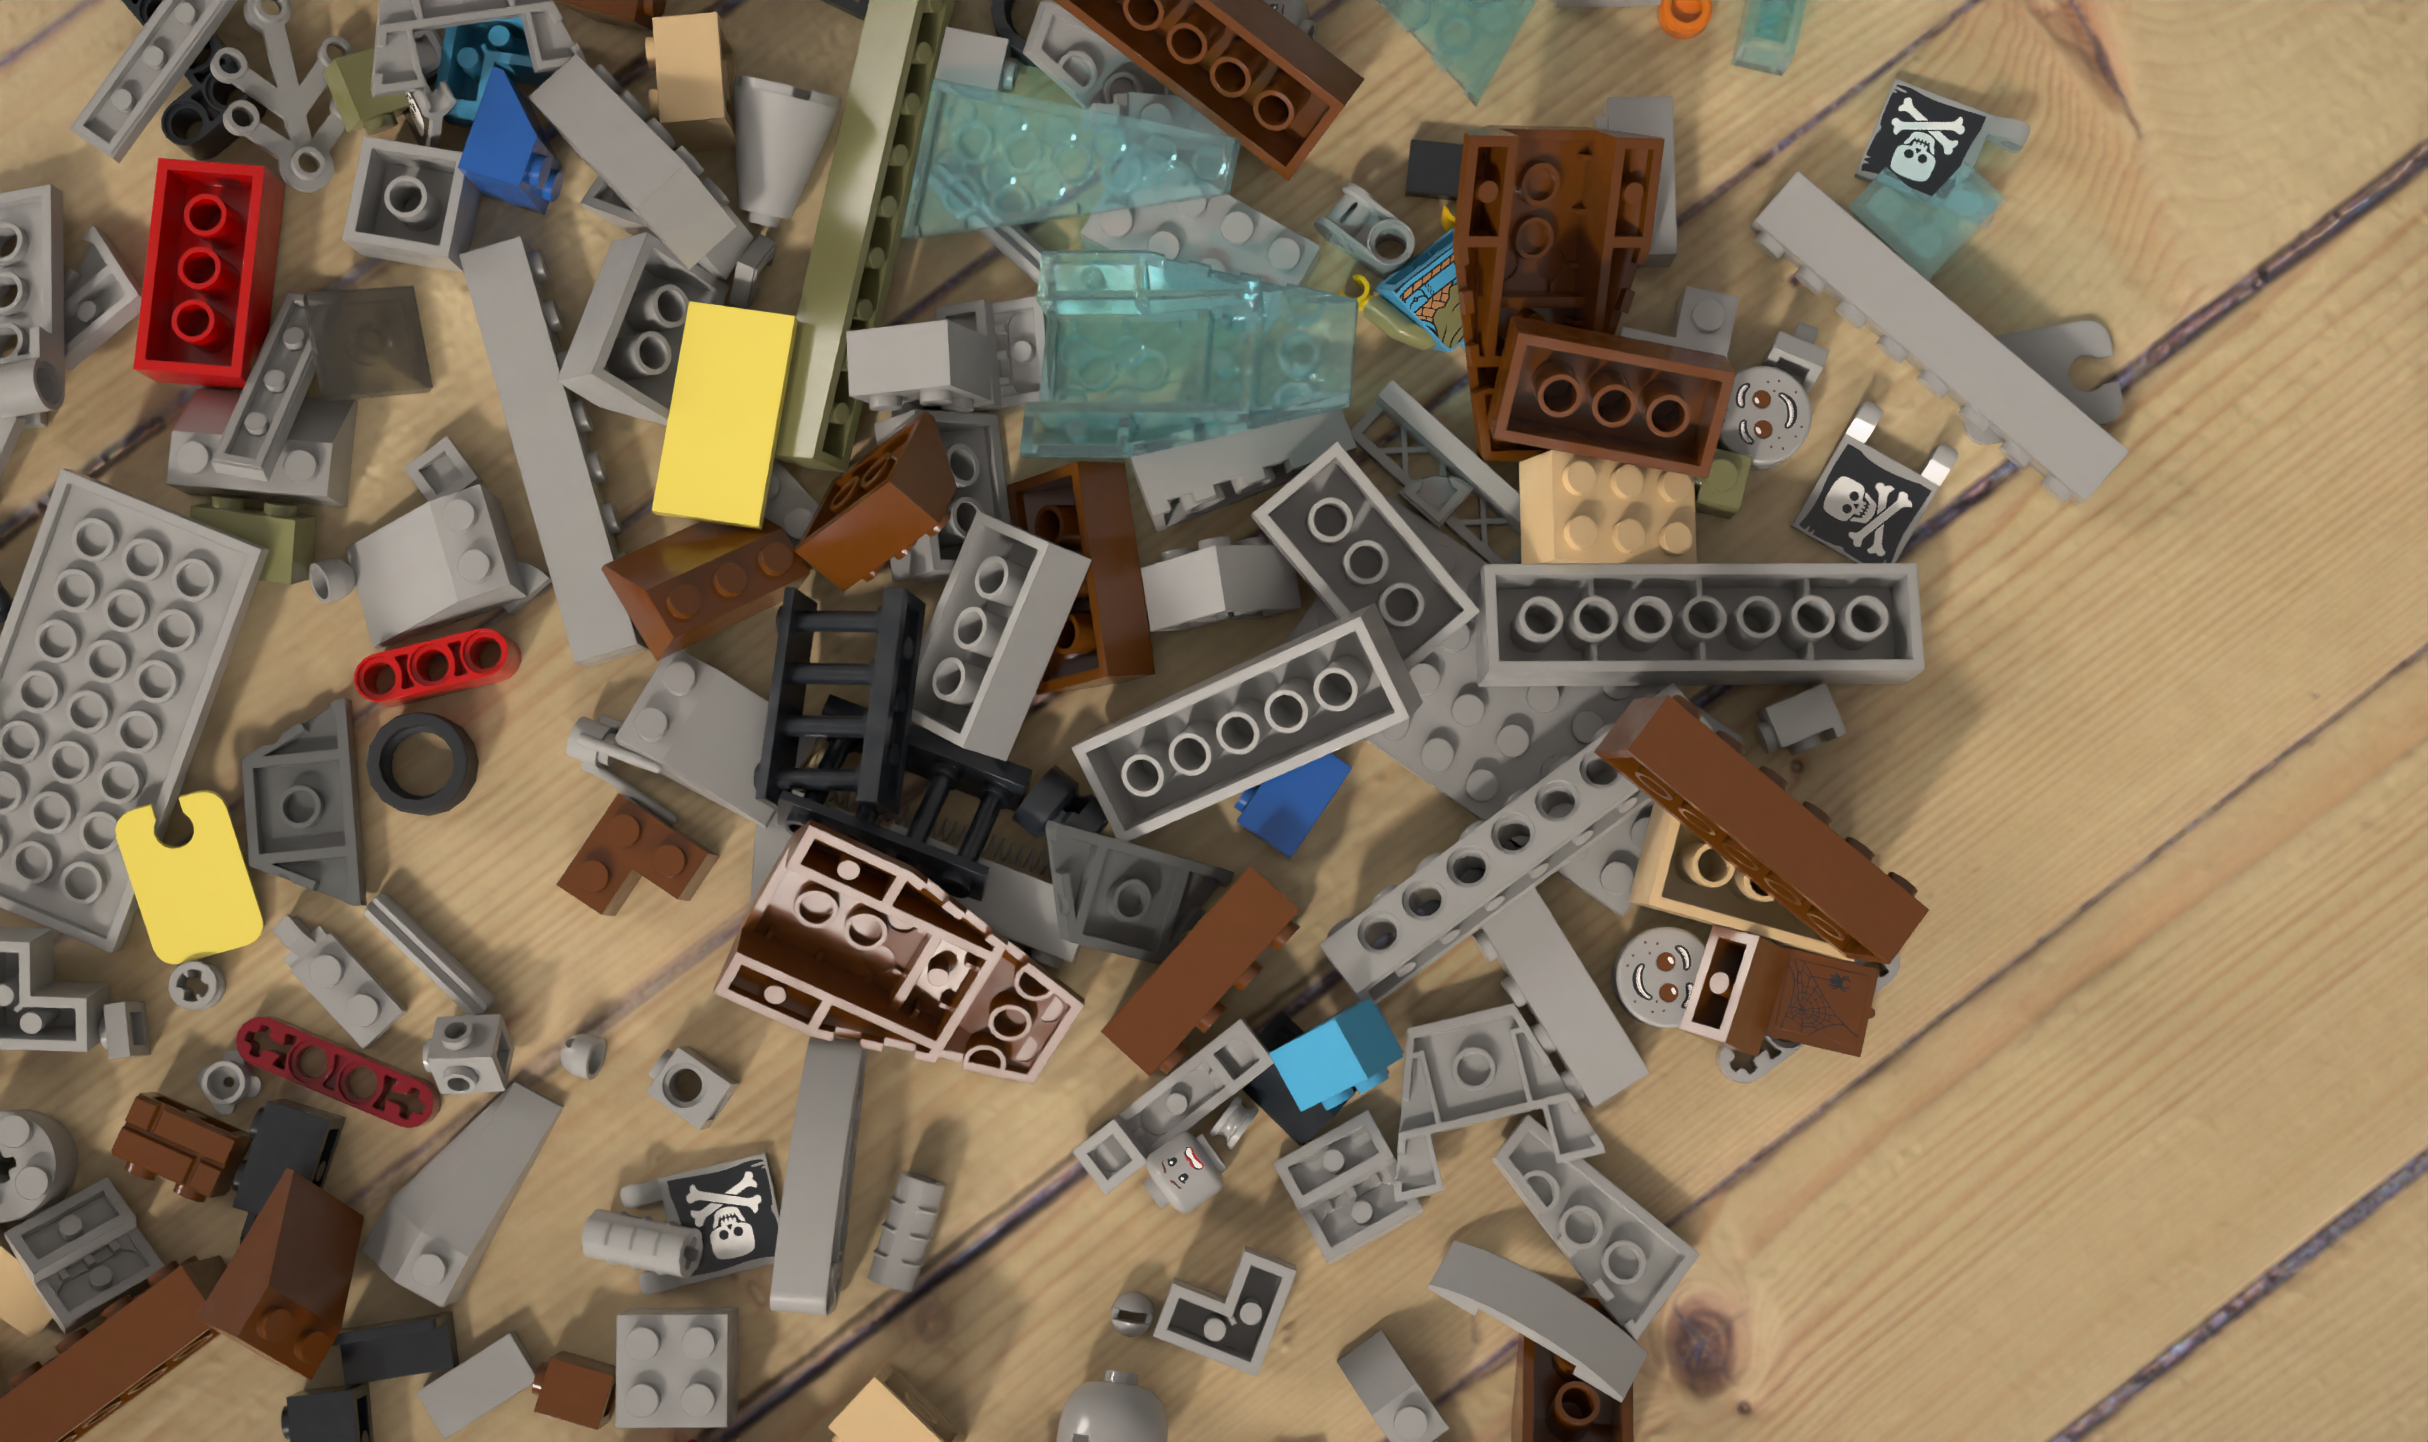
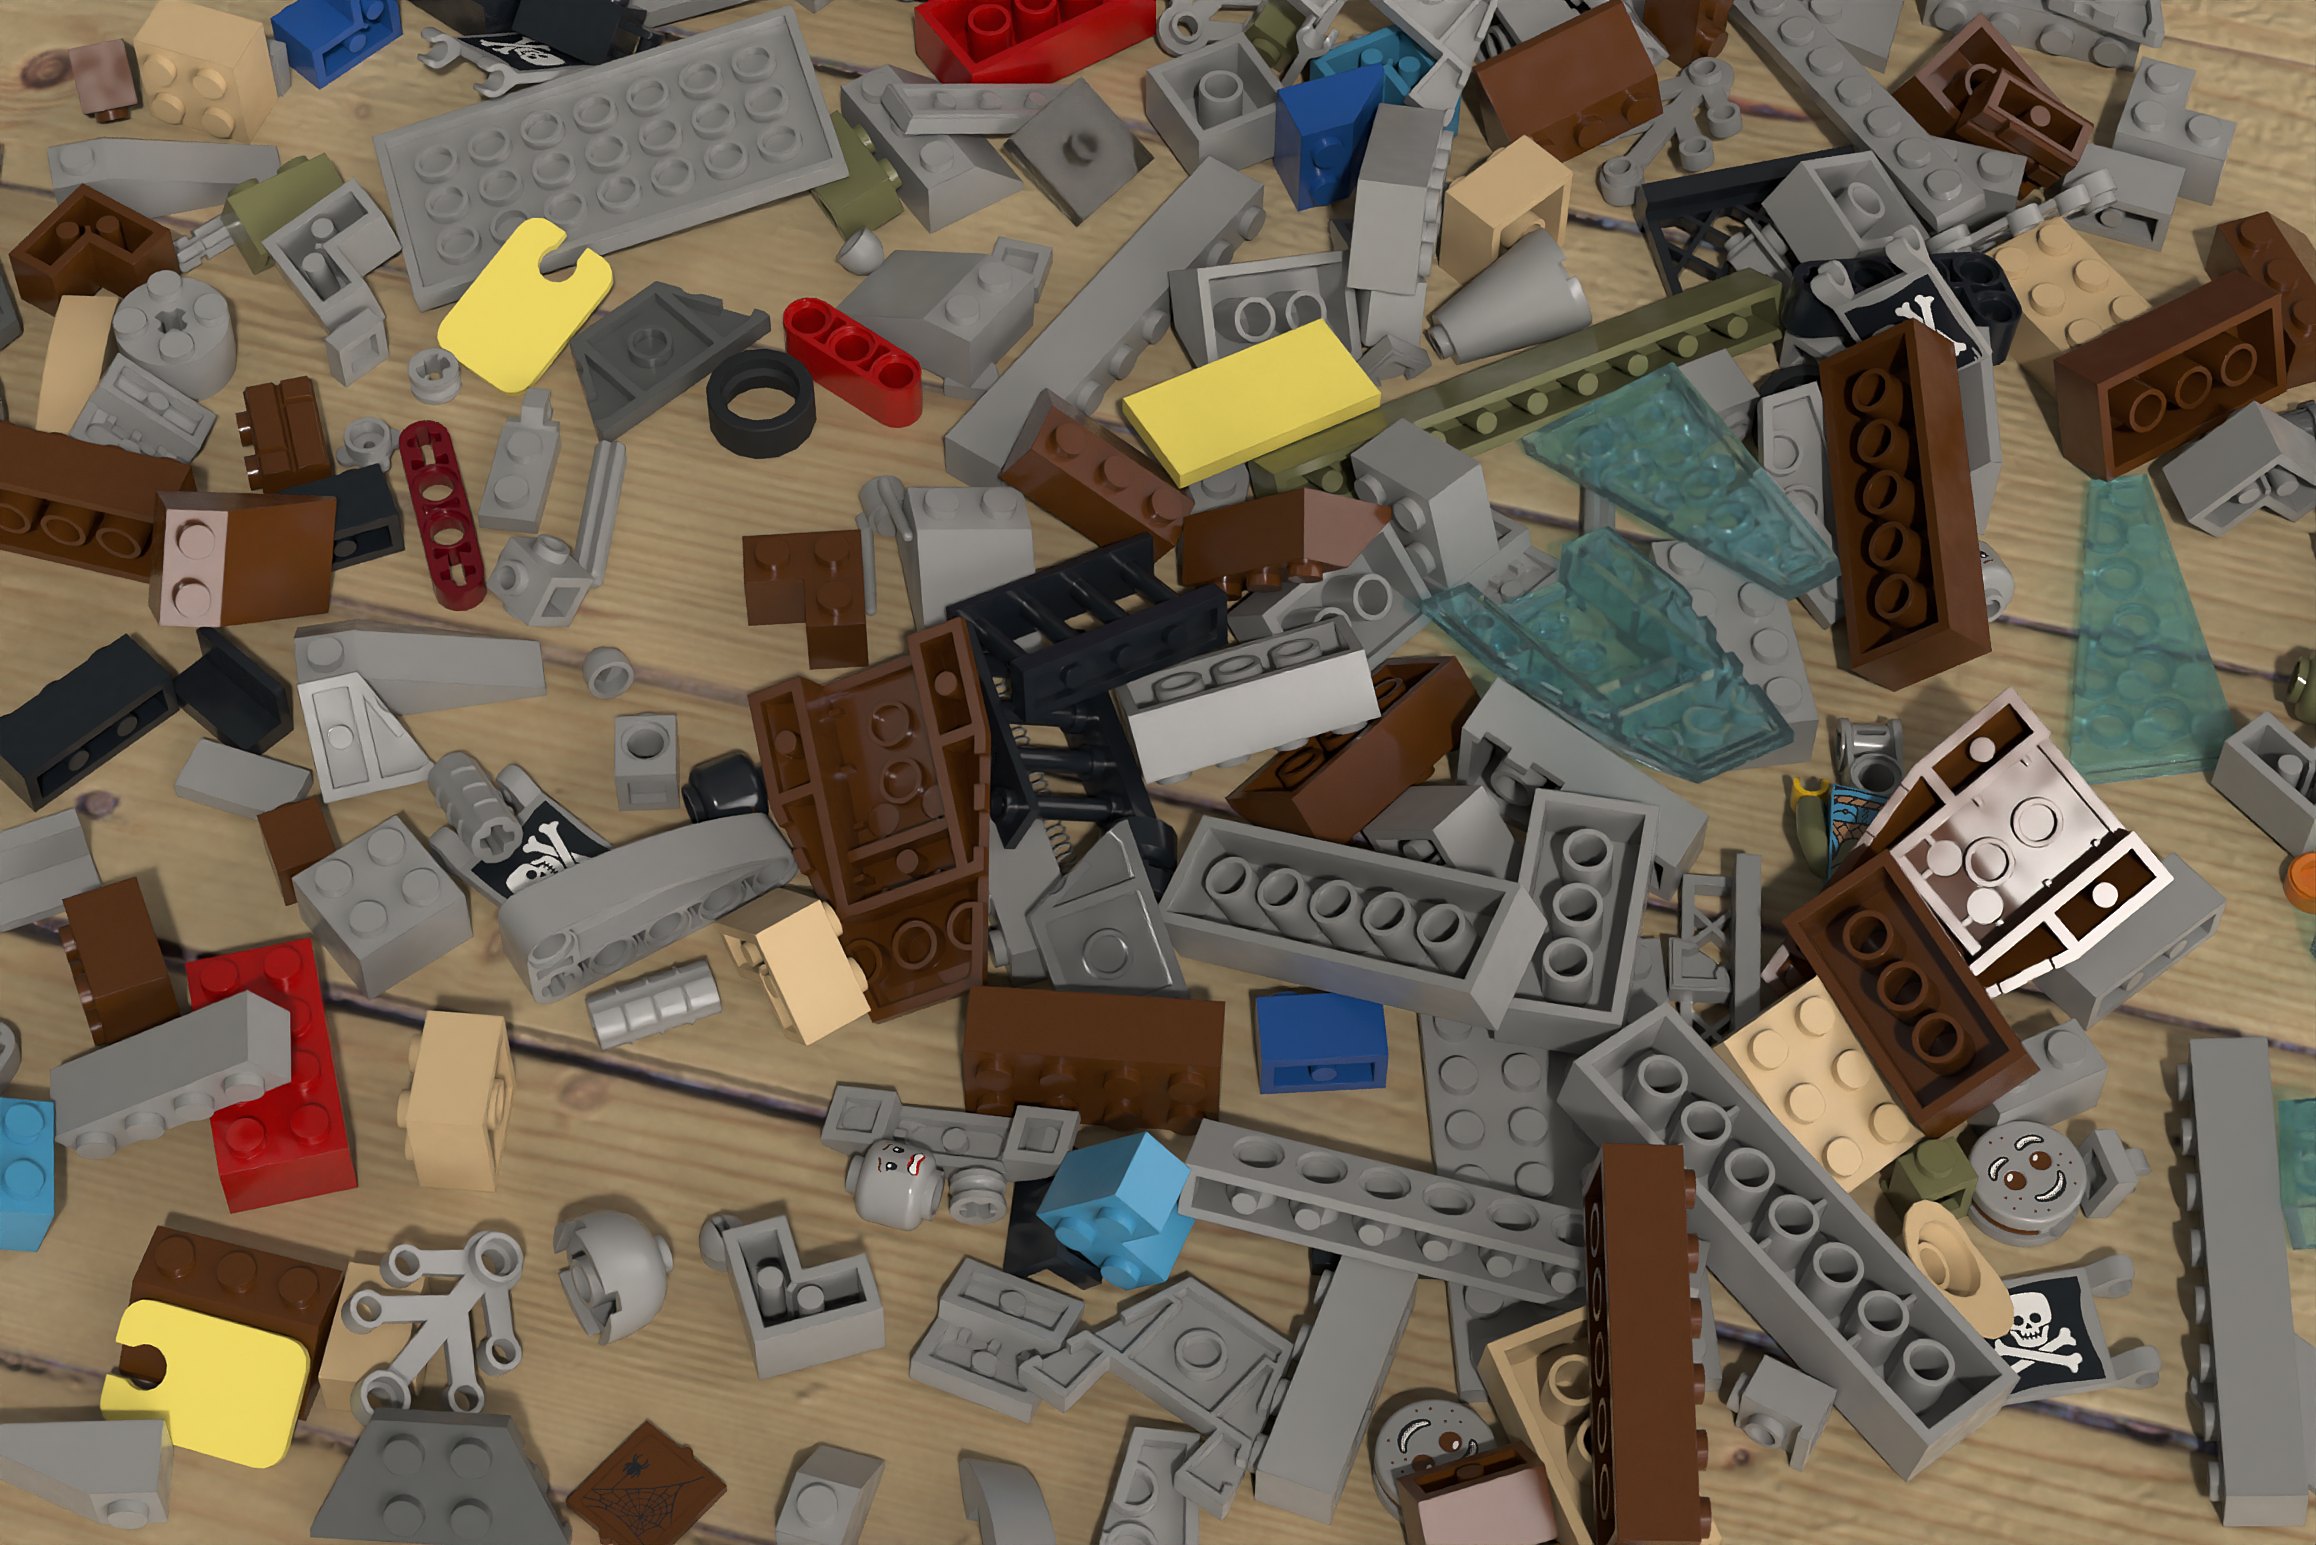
camera: 45 degrees right, 30 degrees down
none -> light grey wing [296,671,435,804]
none -> black head [681,752,769,825]
none -> tan brick [714,888,871,1046]
none -> tan piece [1892,1199,2014,1340]

